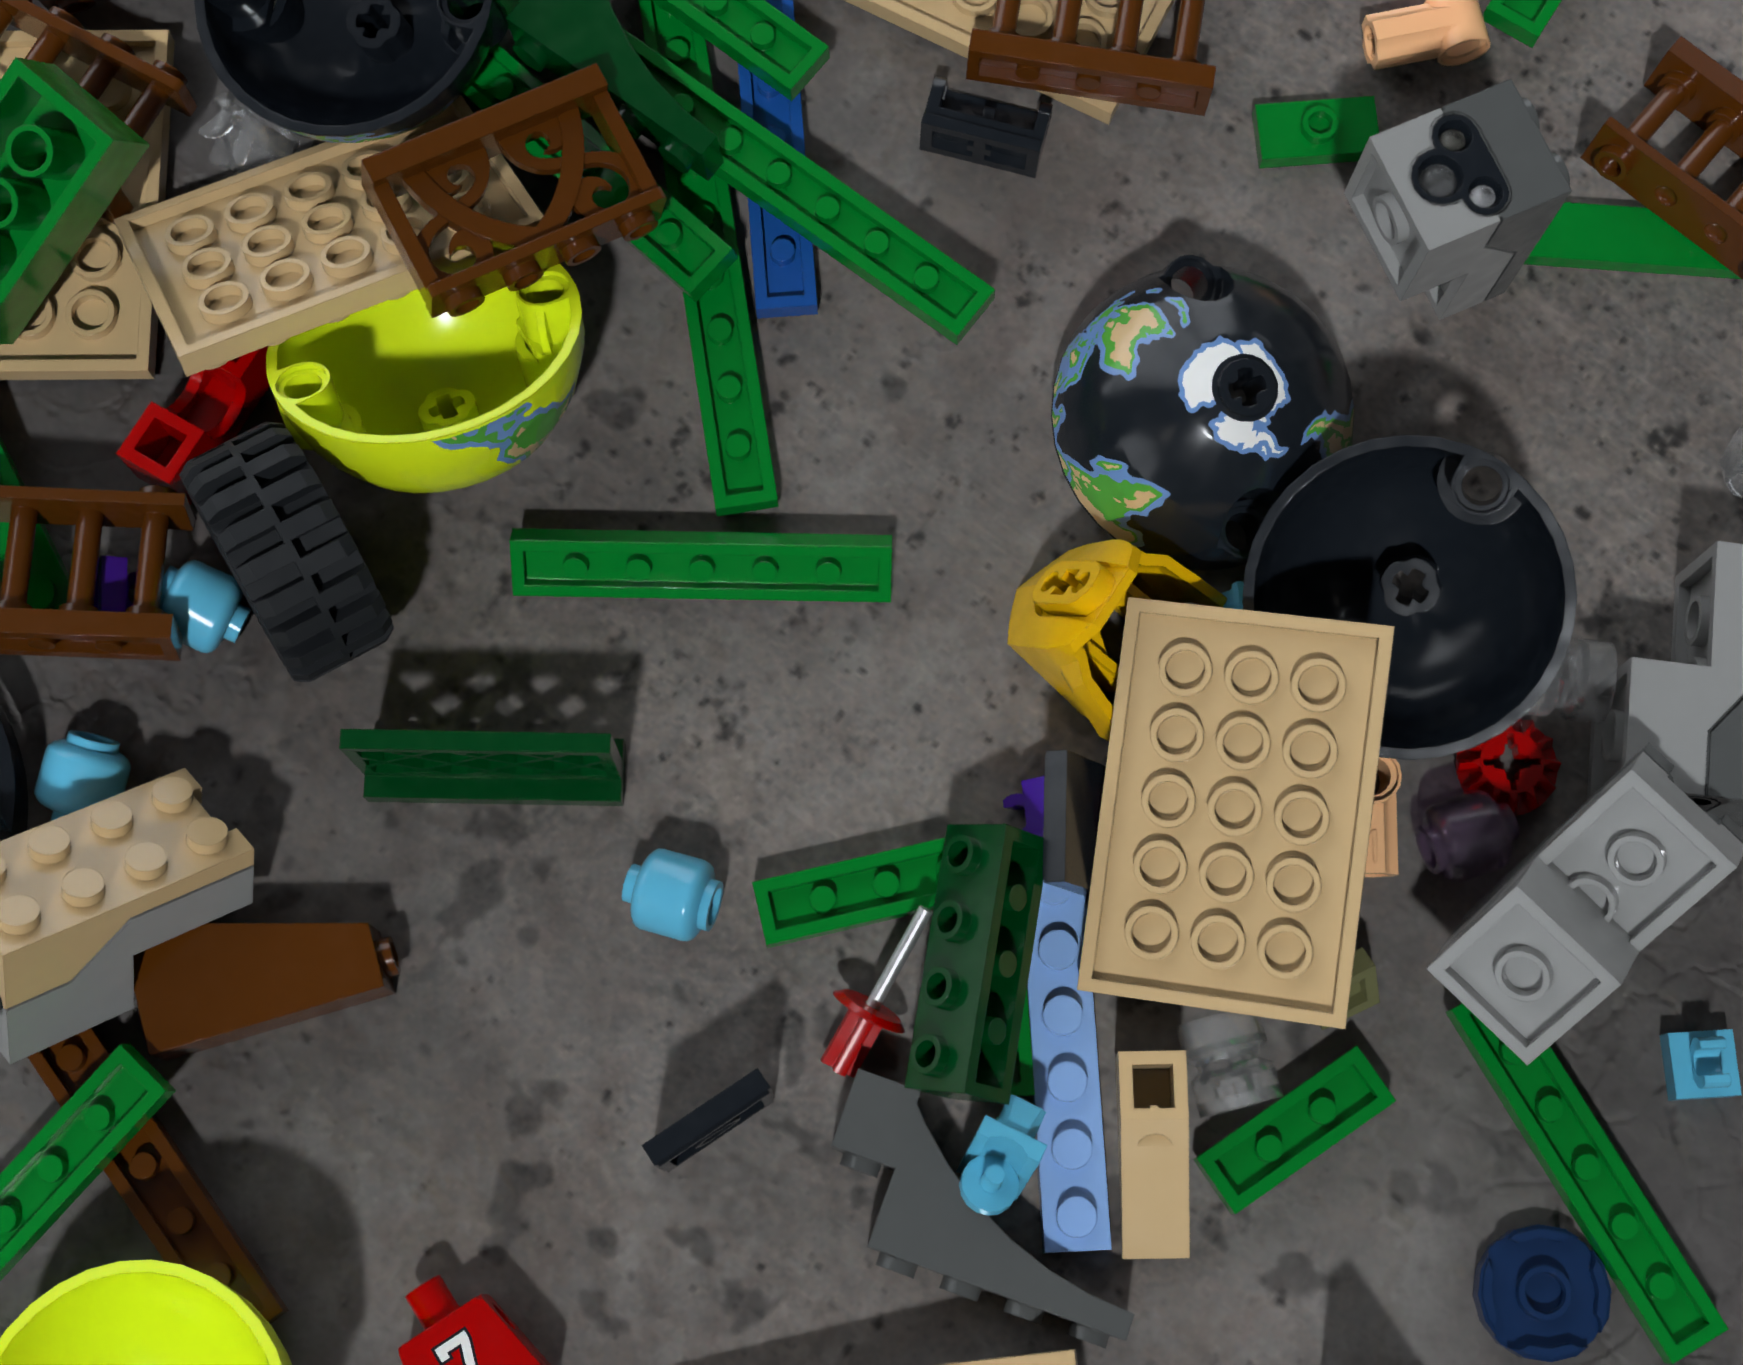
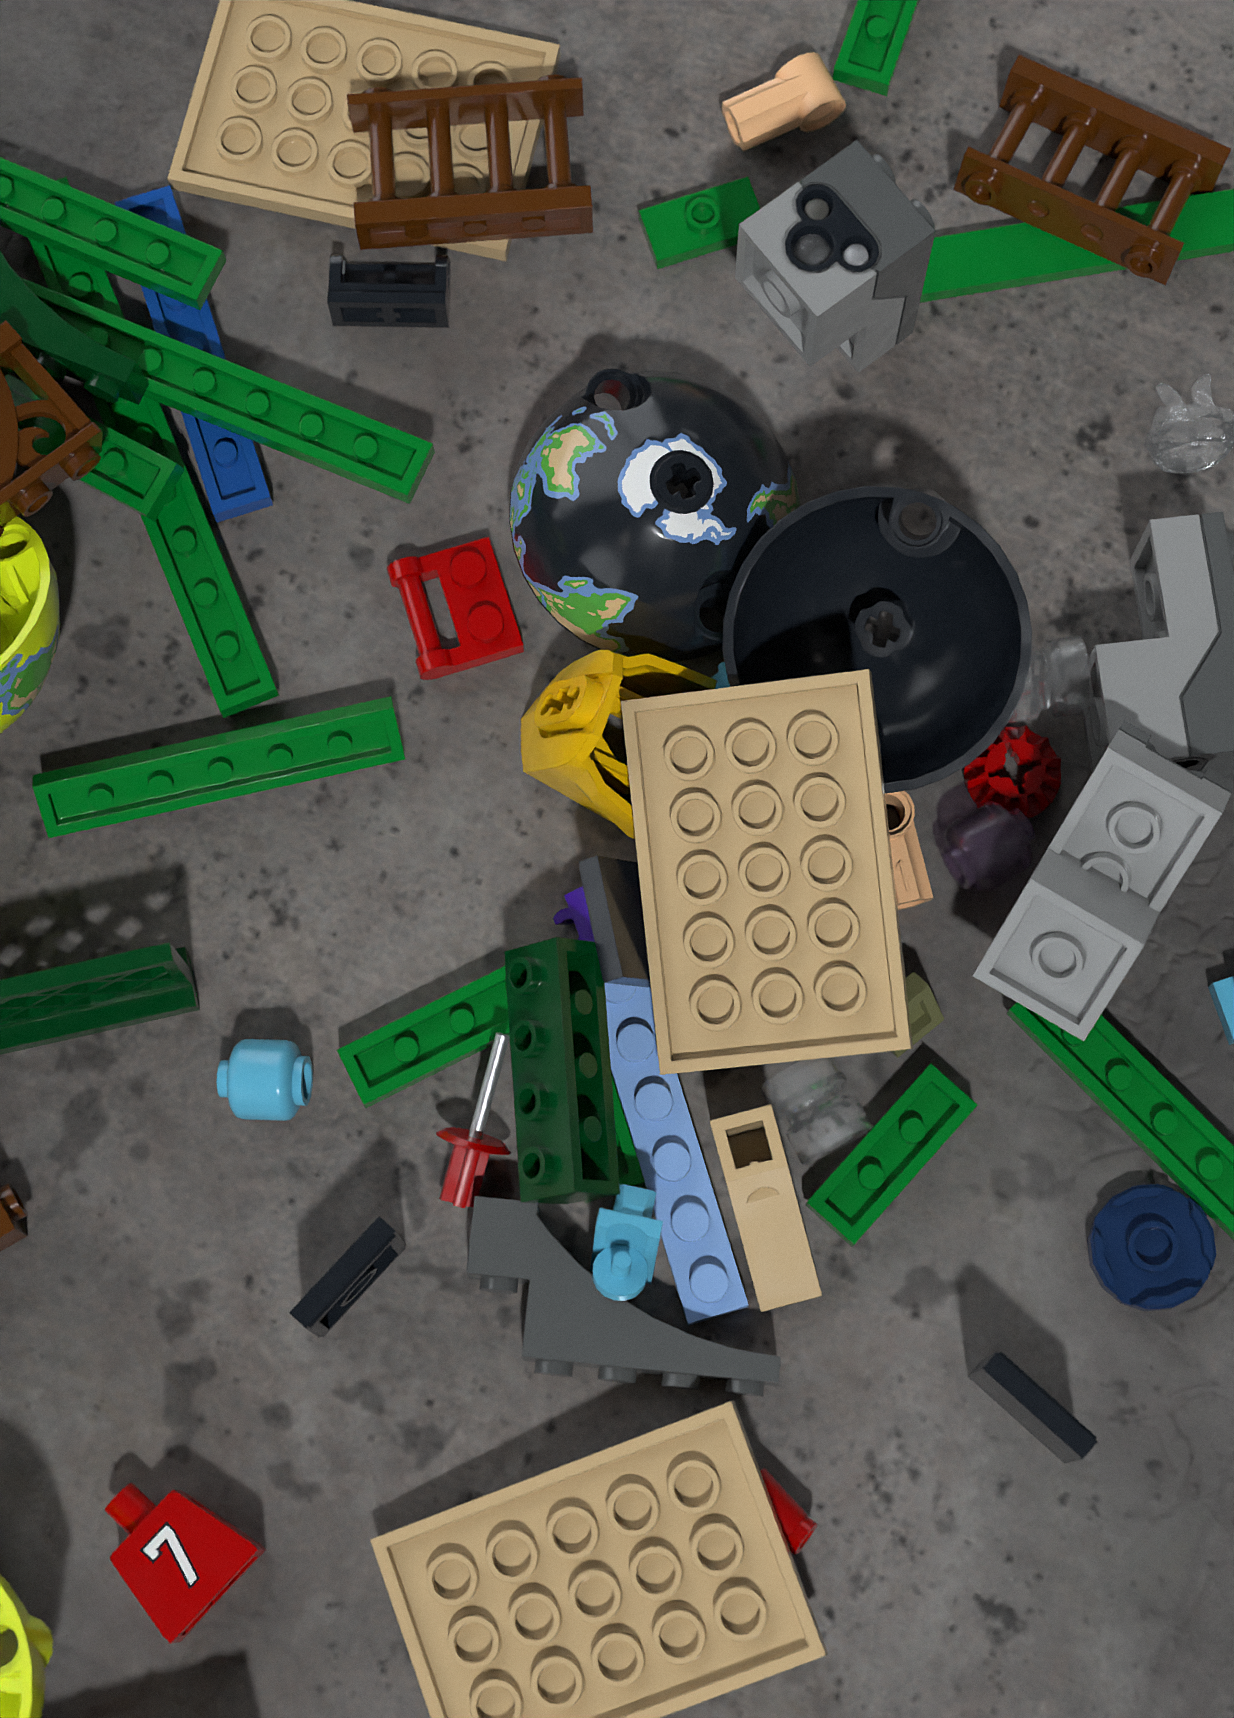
camera: 10 degrees left, 0 degrees up
none -> red plate [386,536,524,680]

